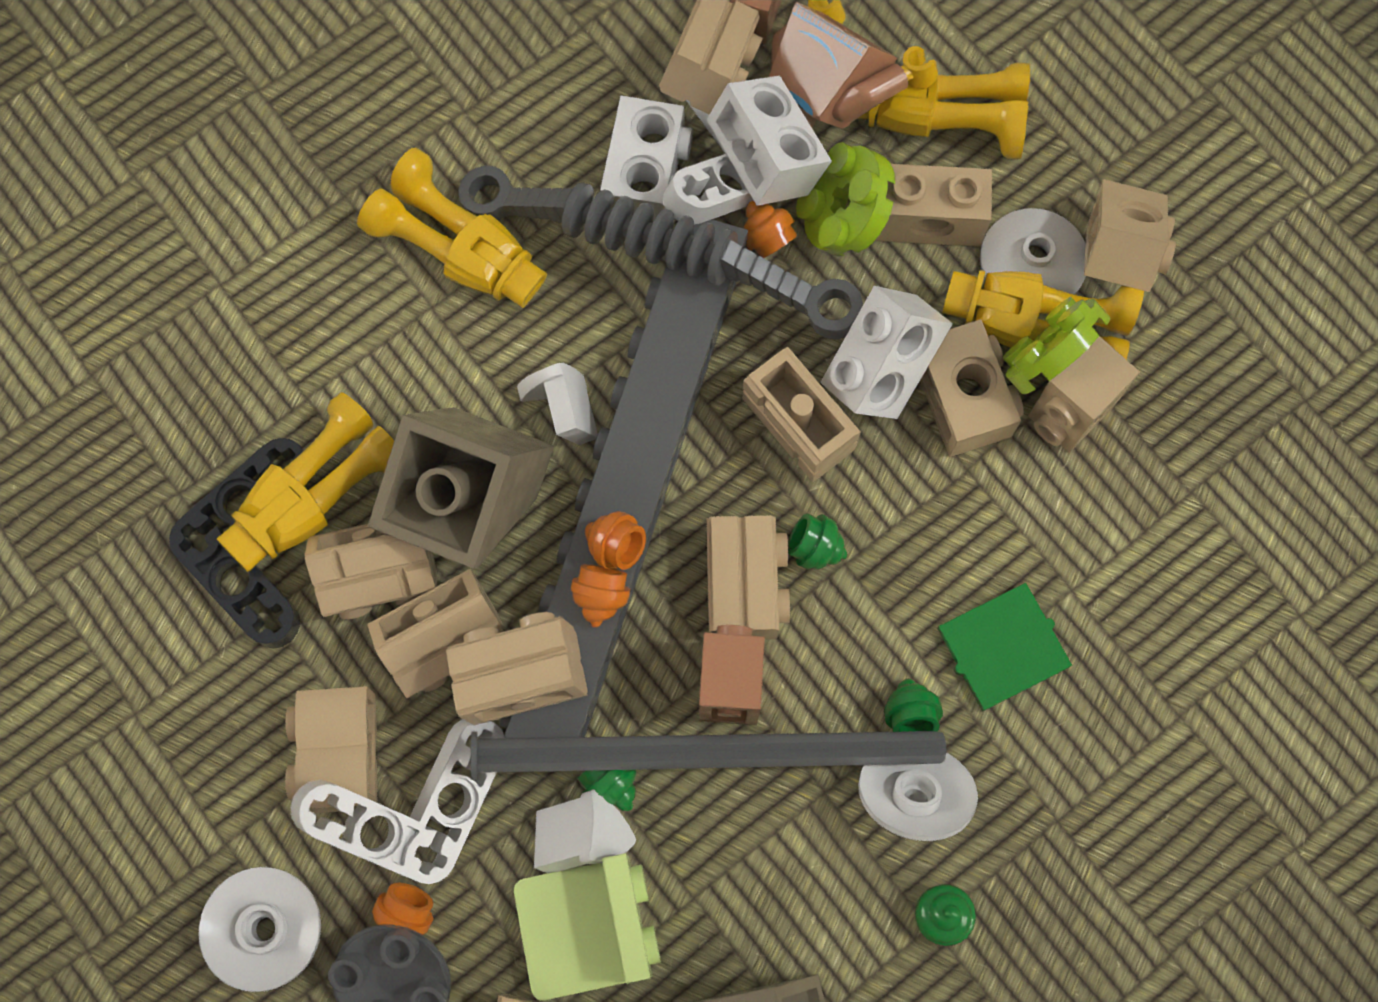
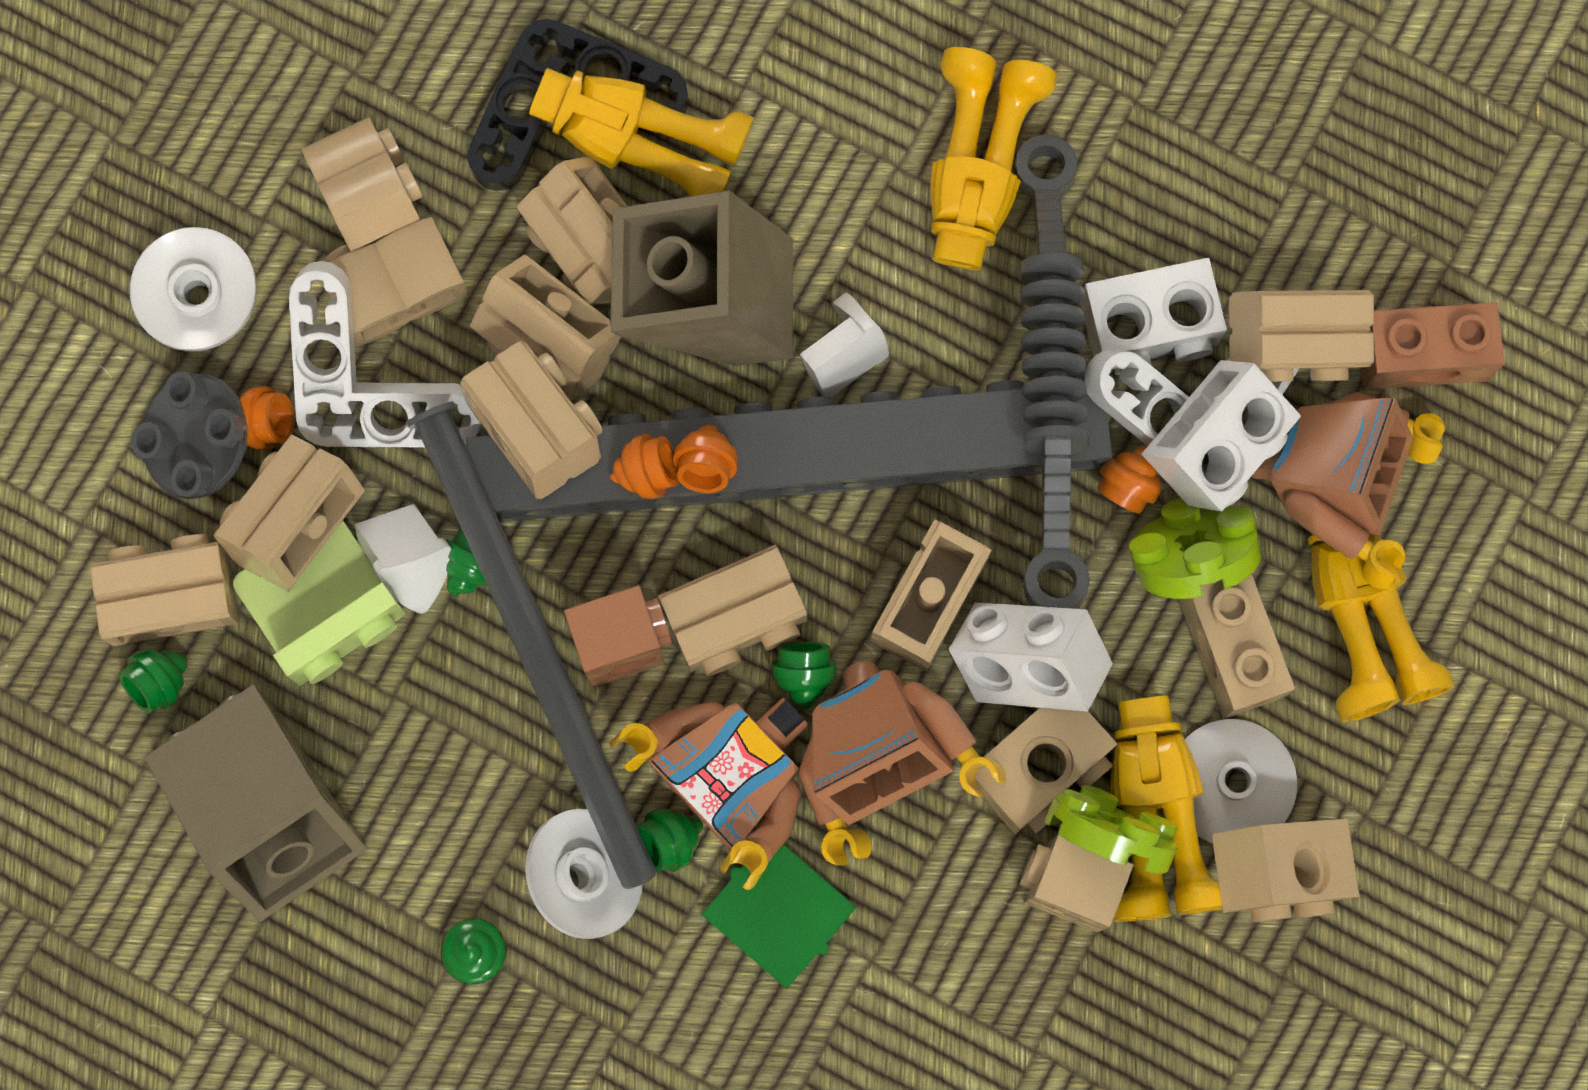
camera: 65 degrees right, 5 degrees up
none -> tan brick [213,434,365,592]
none -> tan brick [301,117,423,251]
none -> torso [609,698,808,890]
none -> nougat torso [799,662,1006,866]

